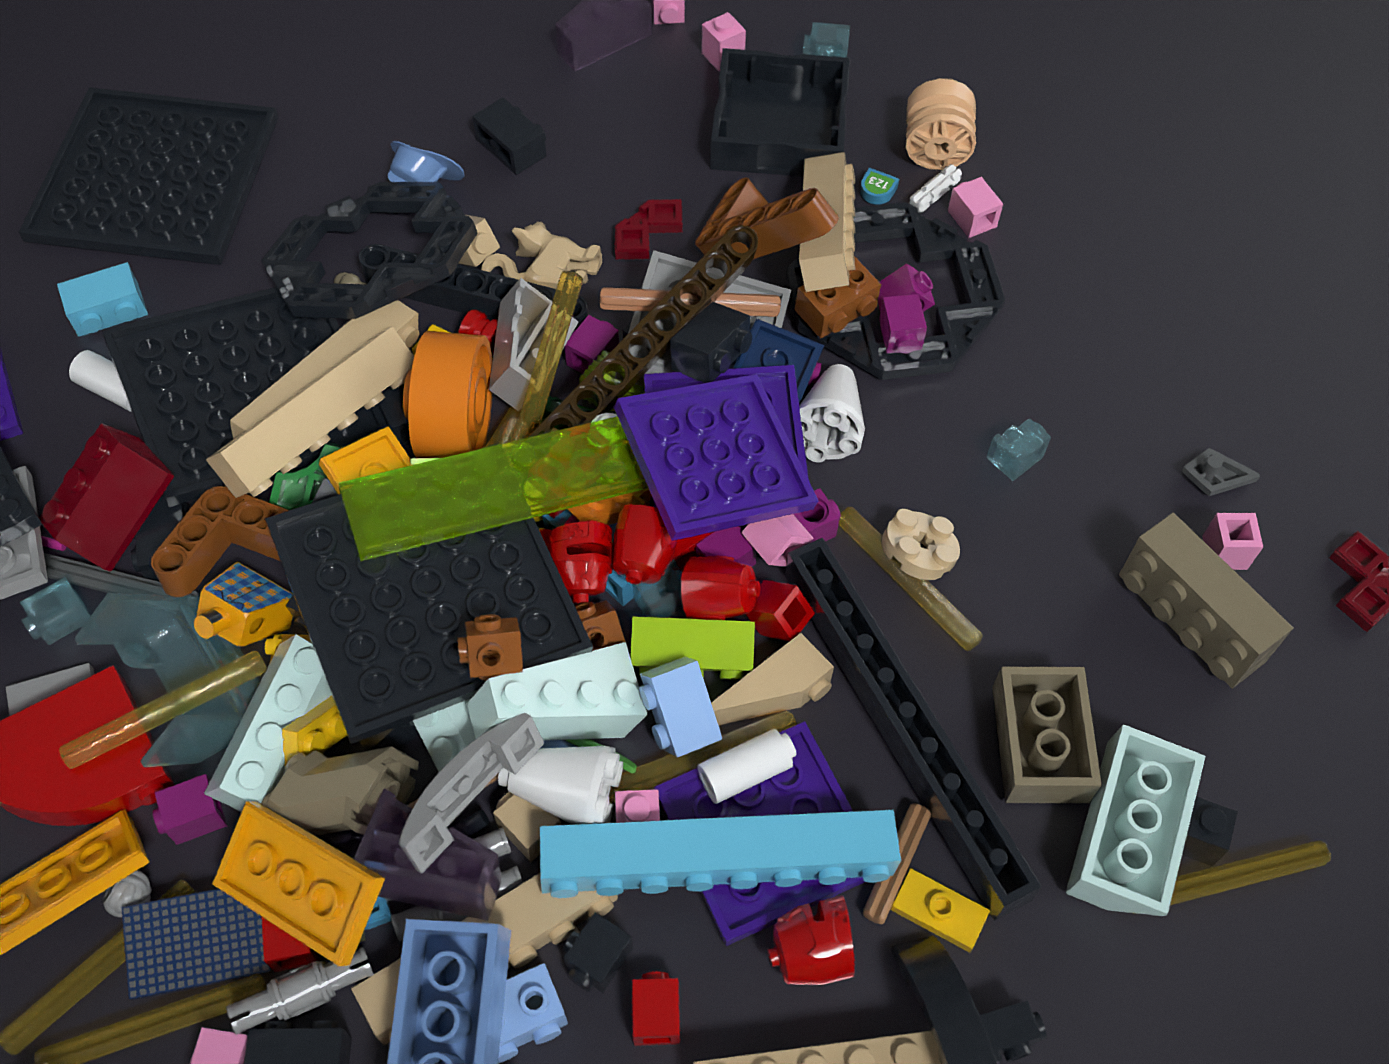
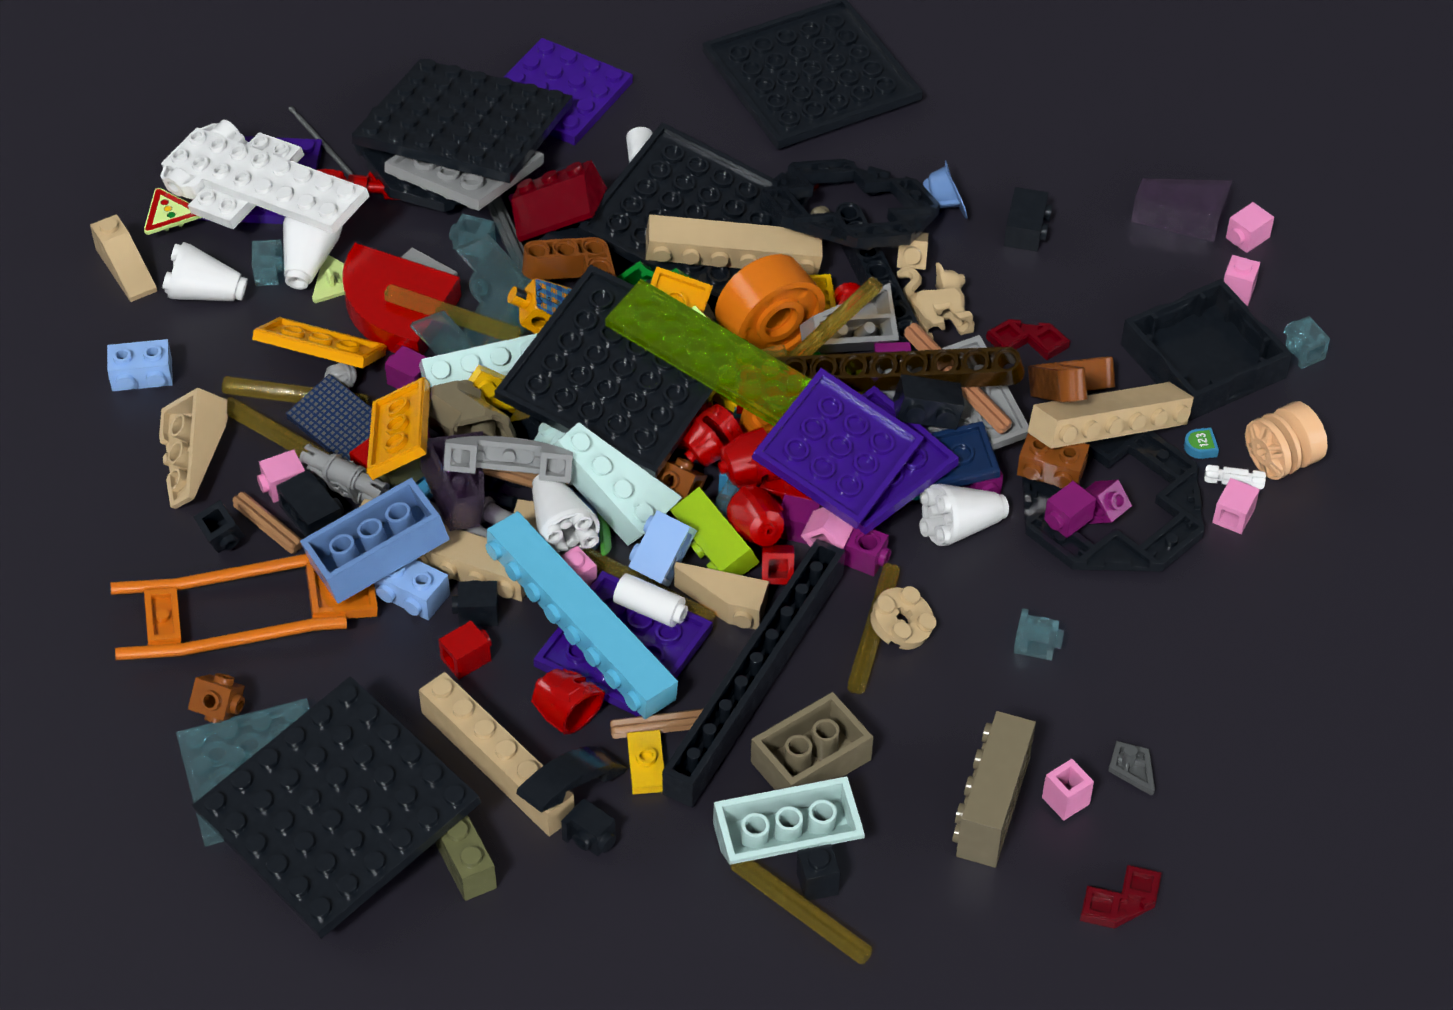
camera: 55 degrees right, 10 degrees down
medium azure brick [57,262,148,337] -> none
tan brick [206,326,414,498] -> none
dark orange brick [458,614,523,681] -> none

